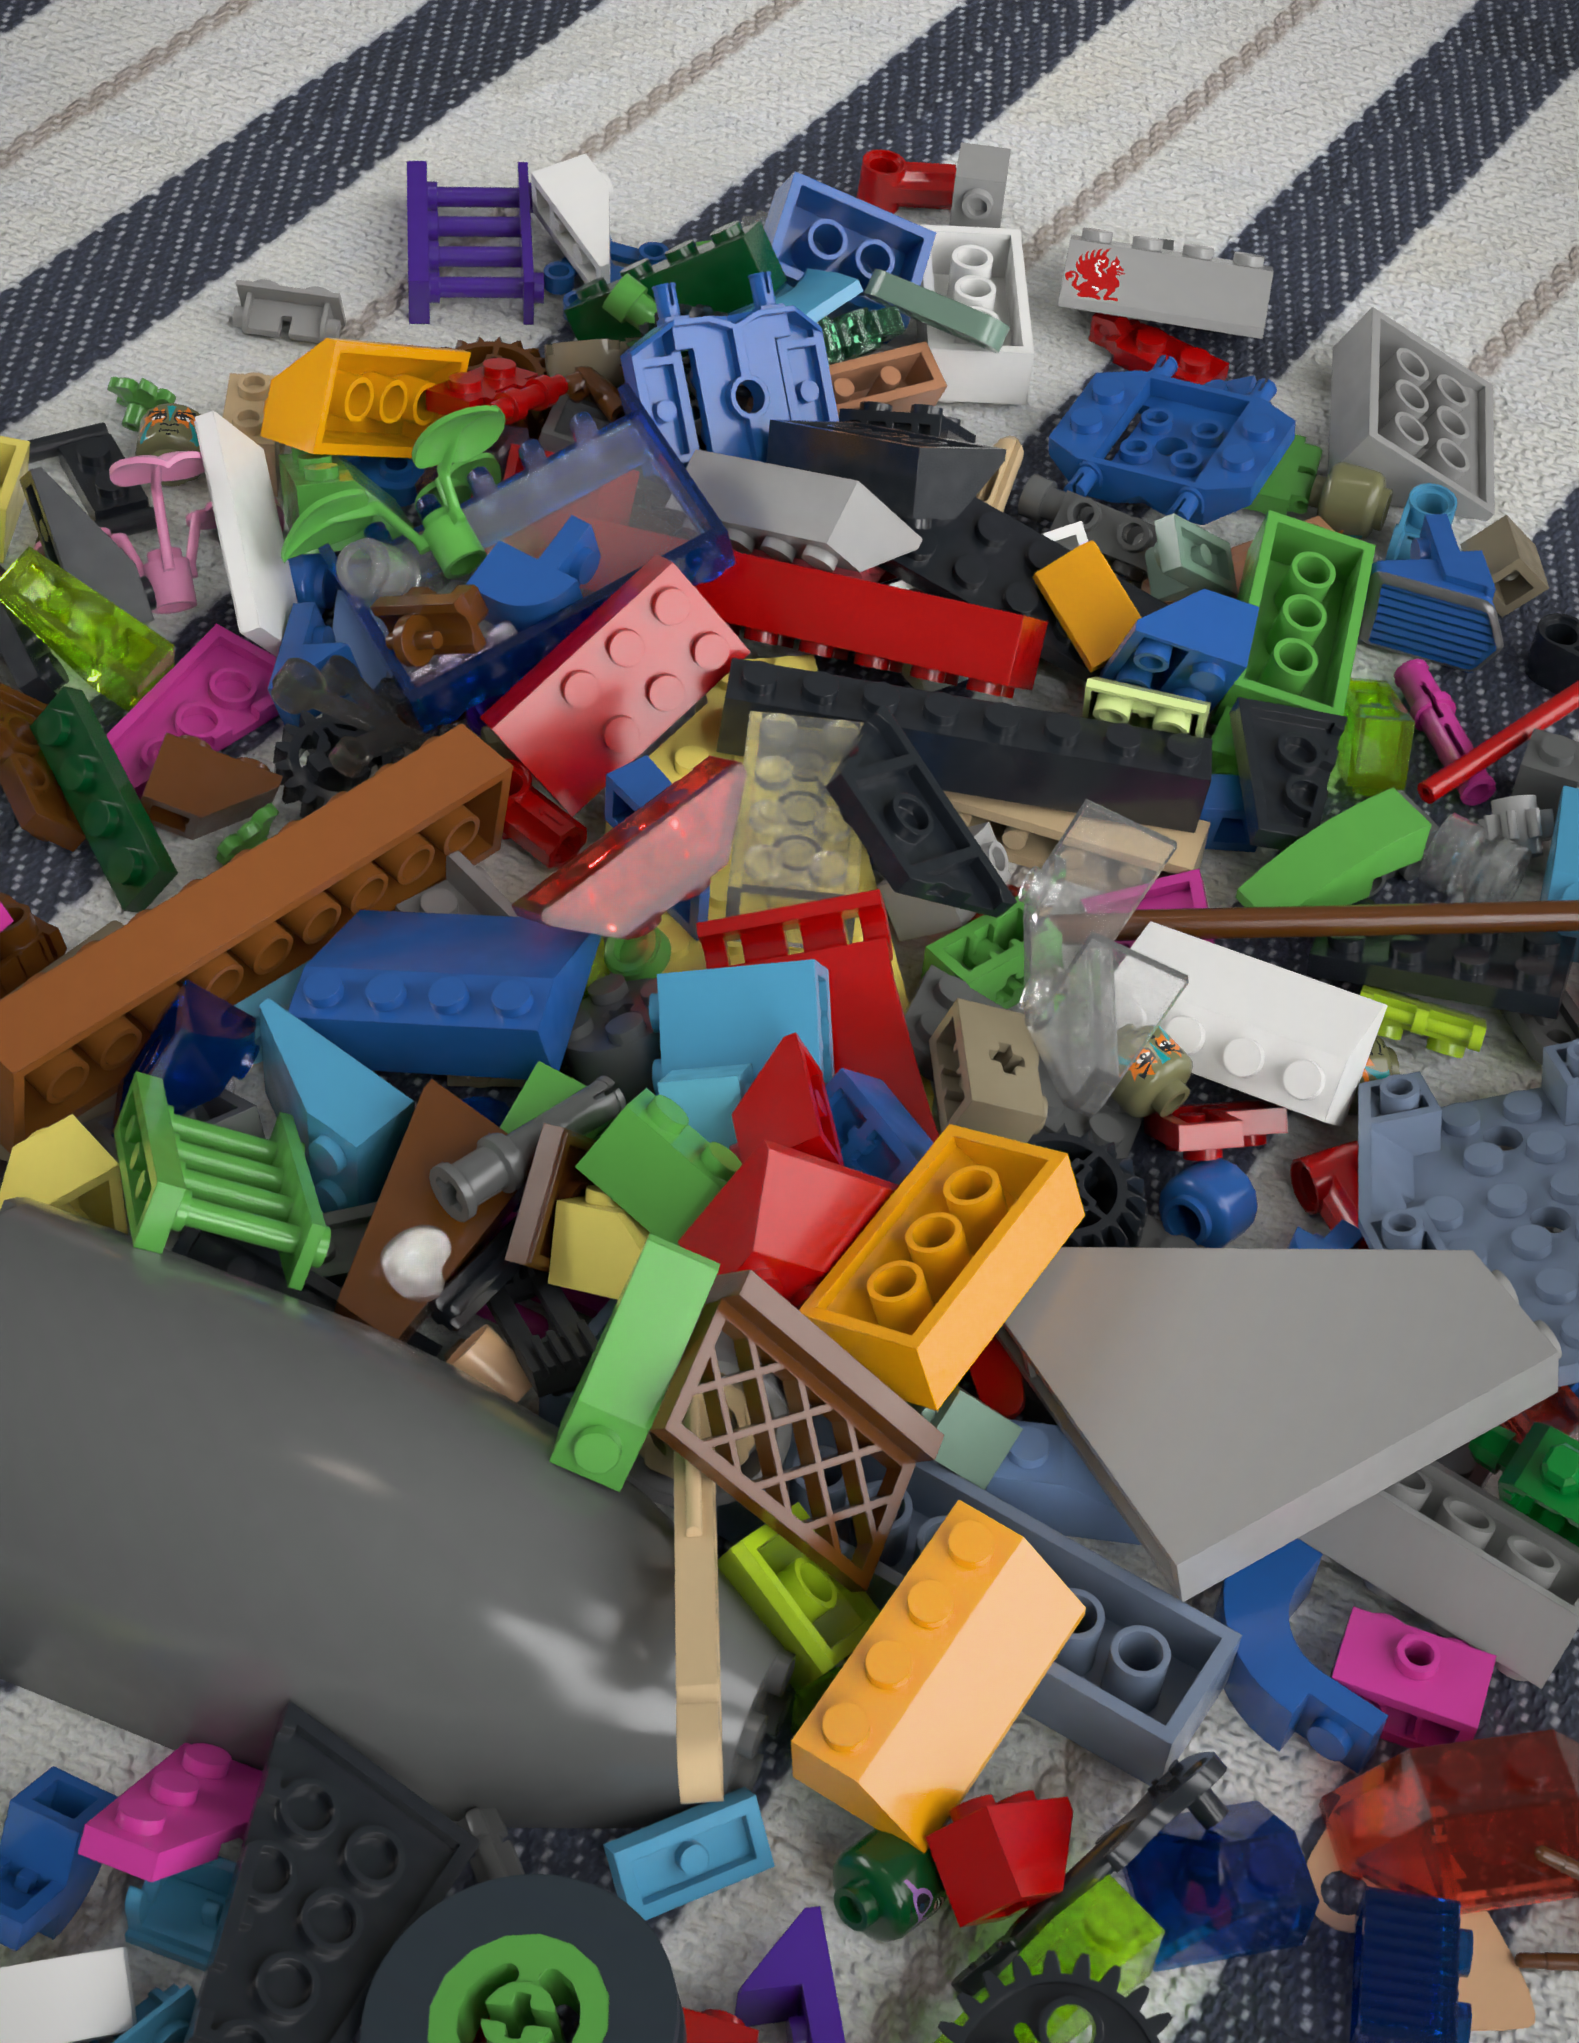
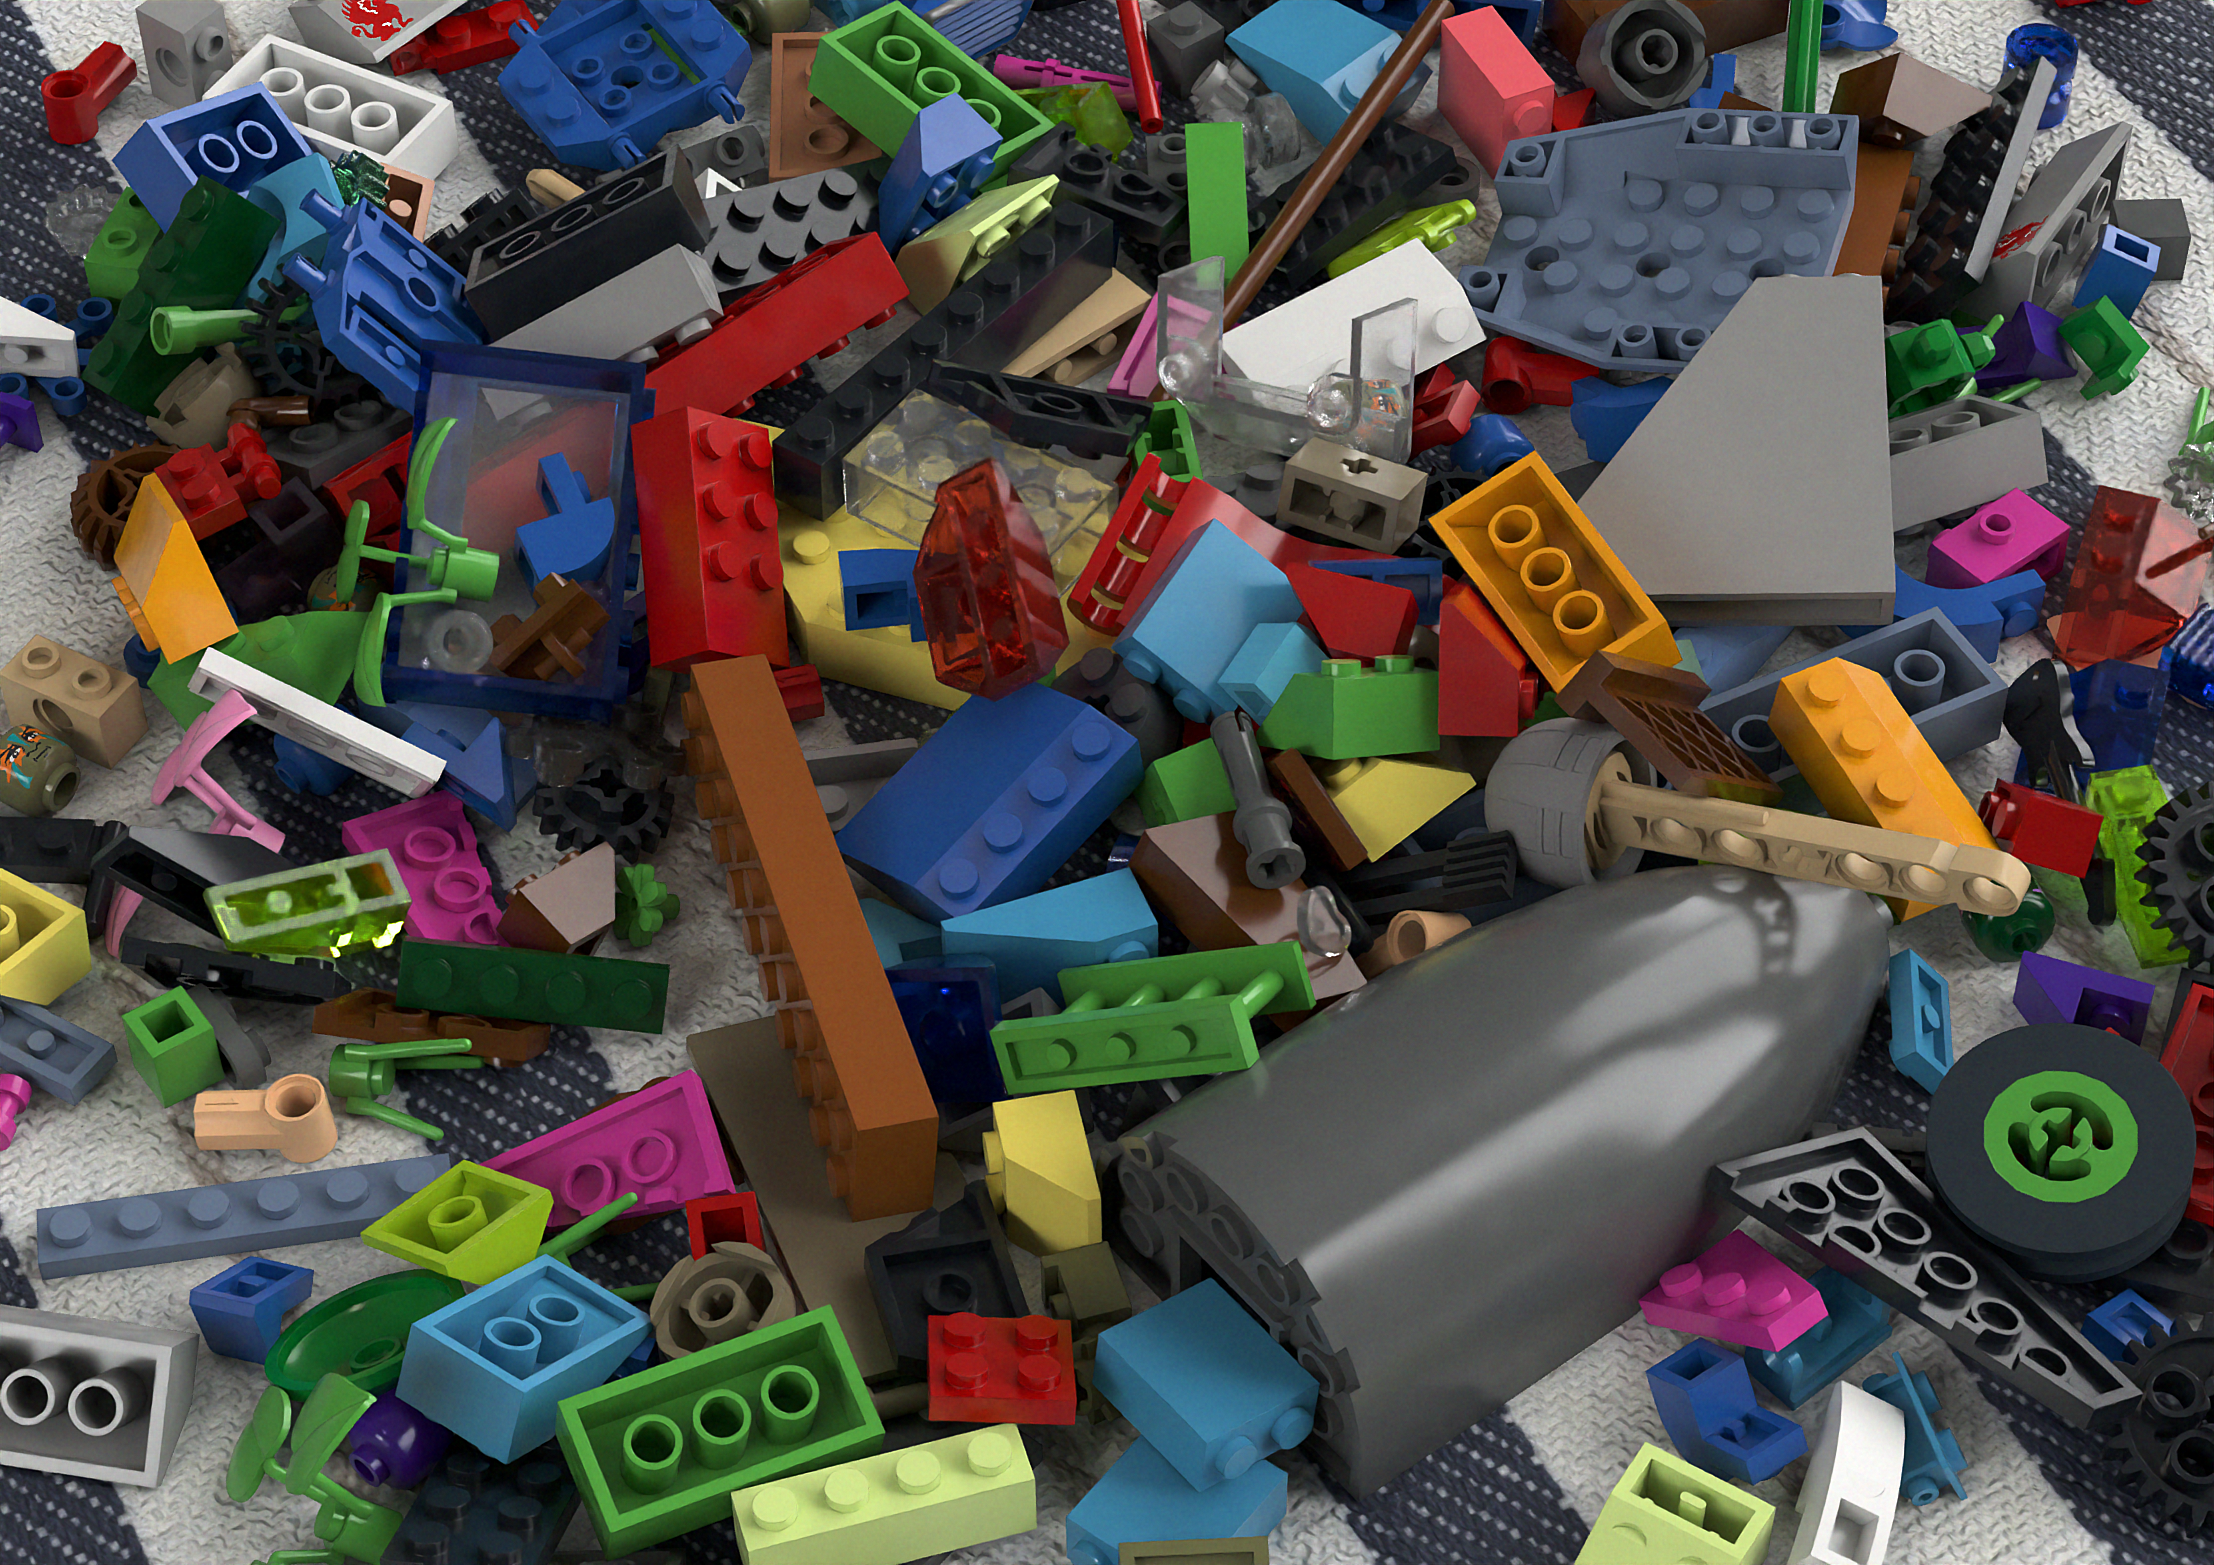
camera: 55 degrees left, 0 degrees up
bright green slope [549,1233,720,1492] -> none
sand green beam [864,269,1010,353] -> none
light orange slope [1032,540,1142,672] -> none
sand green slope [1145,513,1238,602] -> none

